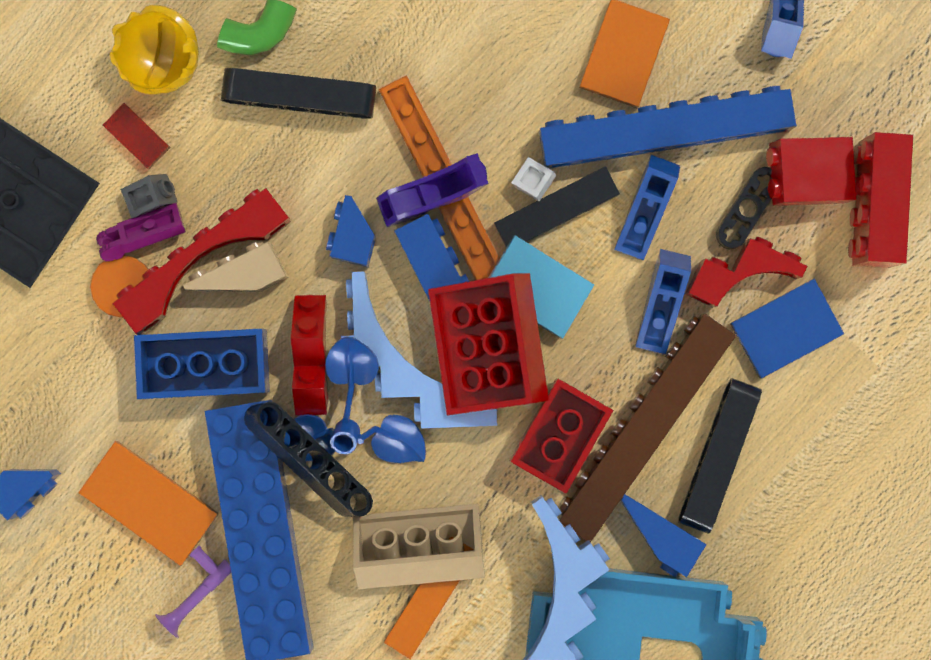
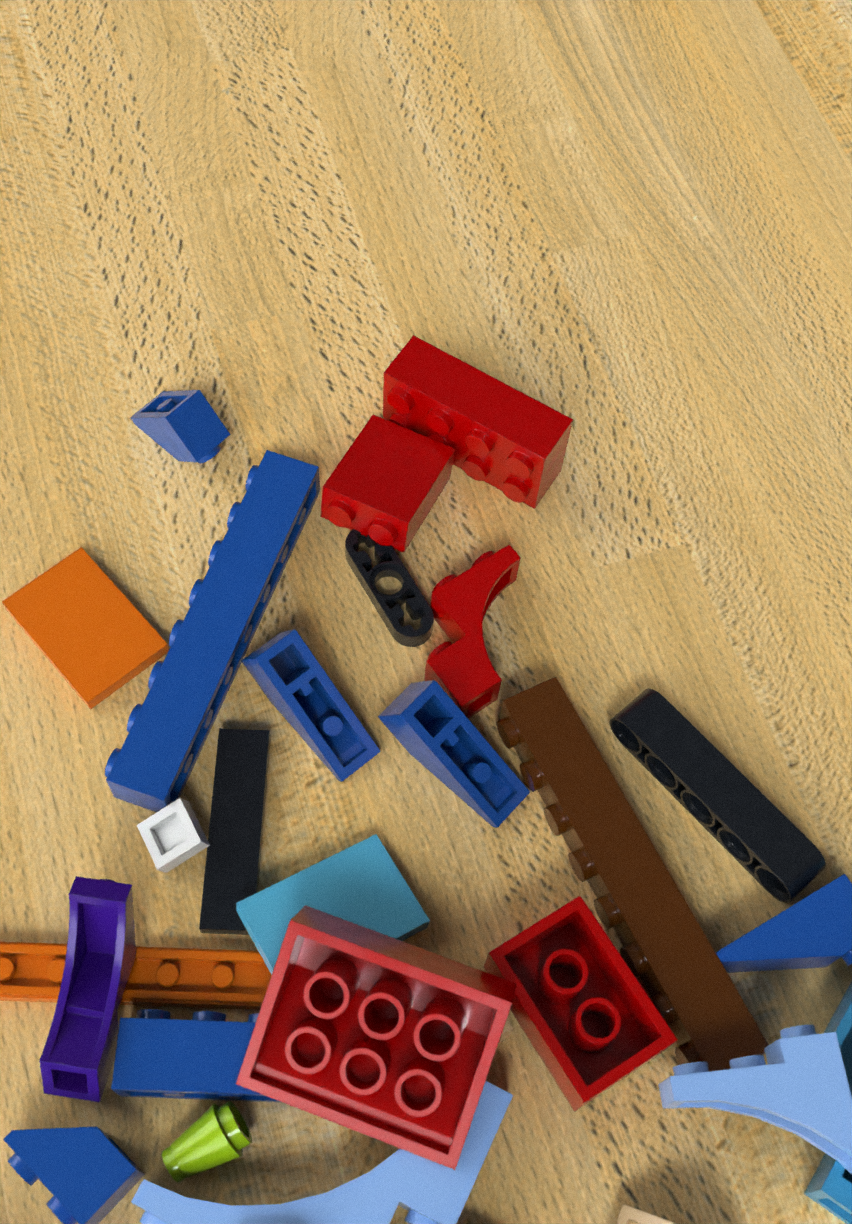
camera: 65 degrees left, 25 degrees down
blue tile [730,279,844,378] -> none
none -> lime cone [161,1101,252,1183]

